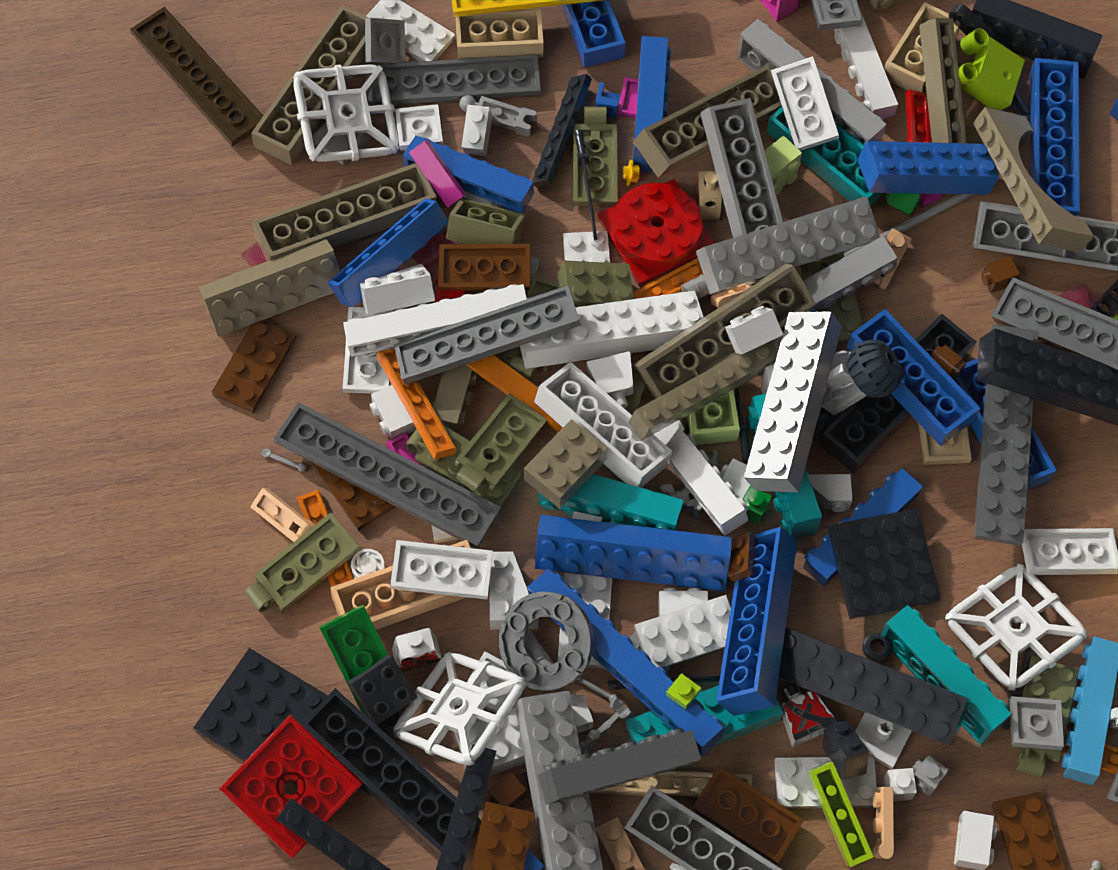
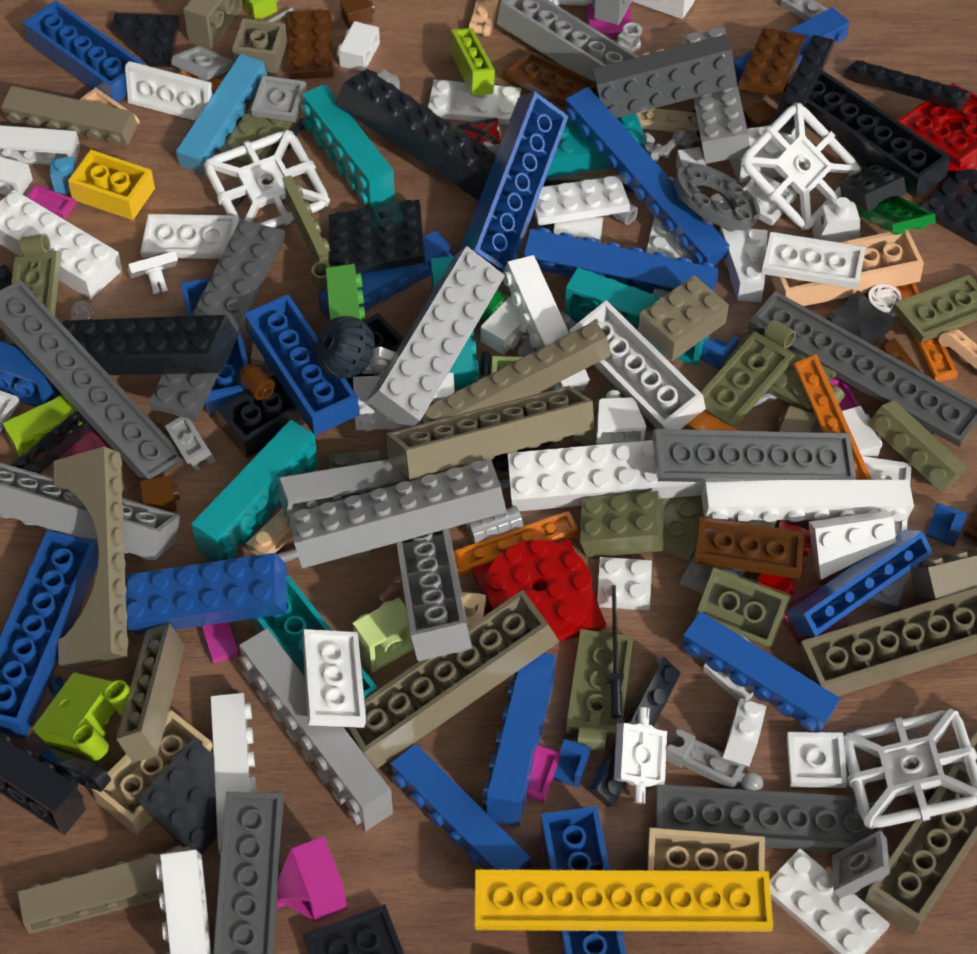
camera: 170 degrees left, 10 degrees down
dark pink tile [409,139,466,207] -> none
yellow plate [623,160,639,186] -> none
lime plate [666,673,701,710] -> none
white brick [725,306,783,354] -> none
reddish brown plate [728,532,755,582] -> none
white slope [808,474,852,512] -> none
black brick [822,720,869,779] -> none
black piece [862,633,892,662] -> none
light nougat plate [872,787,894,859] -> none
white brick [884,768,917,801] -> none
red plate [906,89,931,143] -> none
none -> white tile [128,251,178,295]
none -> black plate [135,737,217,855]
none -> light grey hinge [165,417,216,470]
none -> teal brick [191,420,318,562]
none -> dark tan brick [232,18,287,73]
none -> olive hinge [282,175,330,290]
none -> bright green brick [326,264,366,324]
none -> blue brick [391,743,531,870]
none -> white plate [614,707,667,804]
none -> blue panel [701,335,739,370]
none -> black brick [825,290,894,345]
none -> olive brick [867,400,968,492]
none -> blue panel [926,503,967,547]

